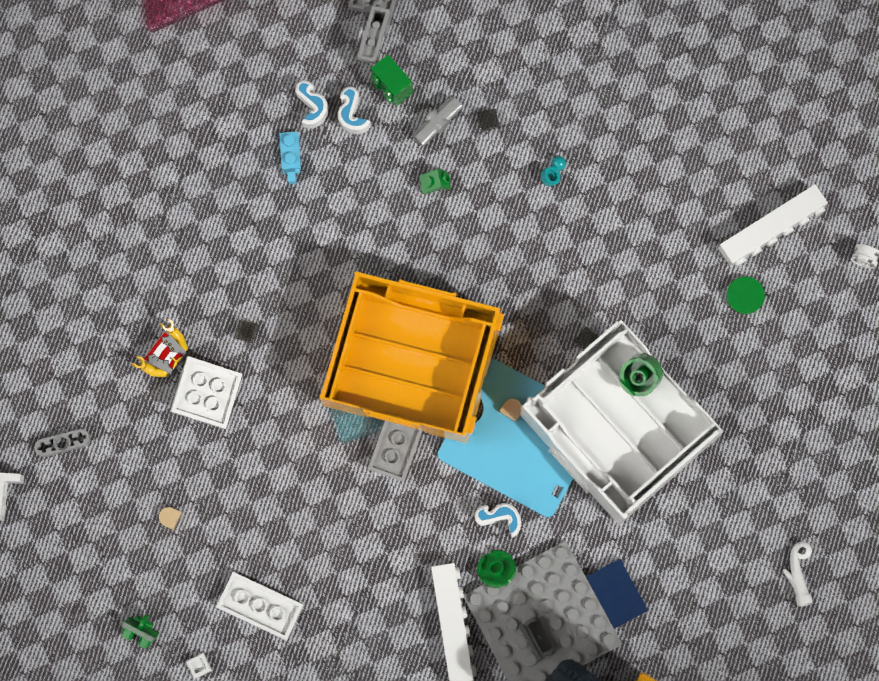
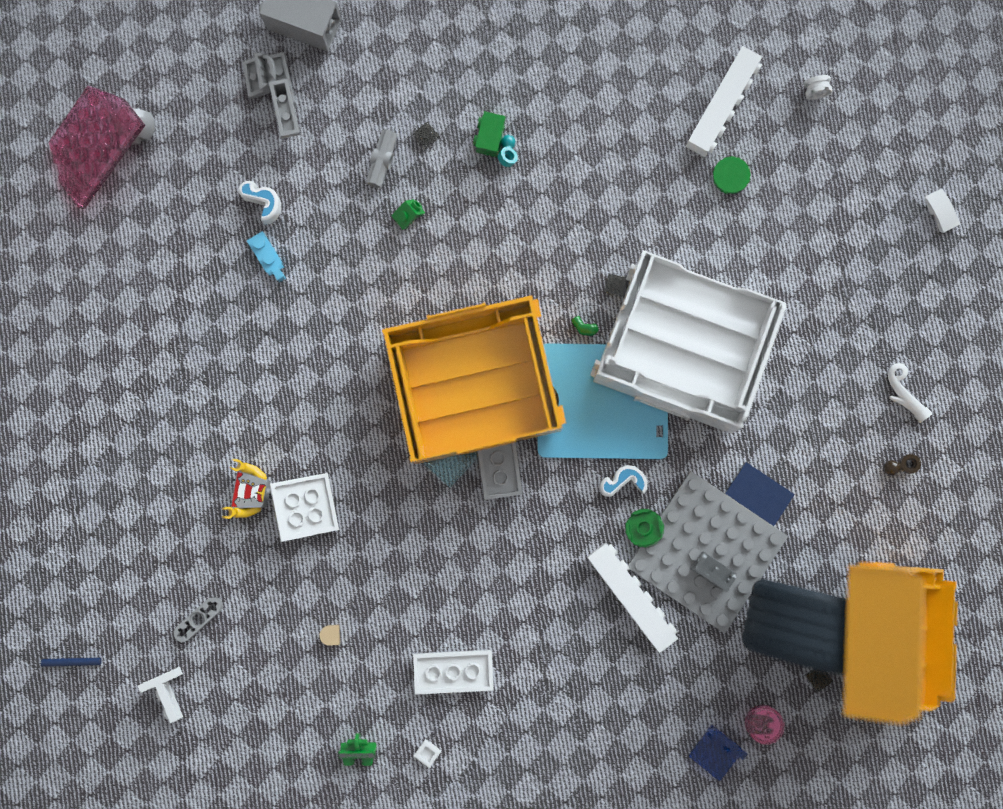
camera: 30 degrees left, 5 degrees up
clear smoke plate [234,320,258,344] -> none
white animal [338,87,371,134] -> none
green brick [371,55,413,107] -> none
tan tile [499,399,522,422] -> none
green brick [619,353,664,397] -> none
none -> green brick [473,111,506,158]
none -> green arm [571,315,599,336]
none -> dark brown plate [884,454,921,476]

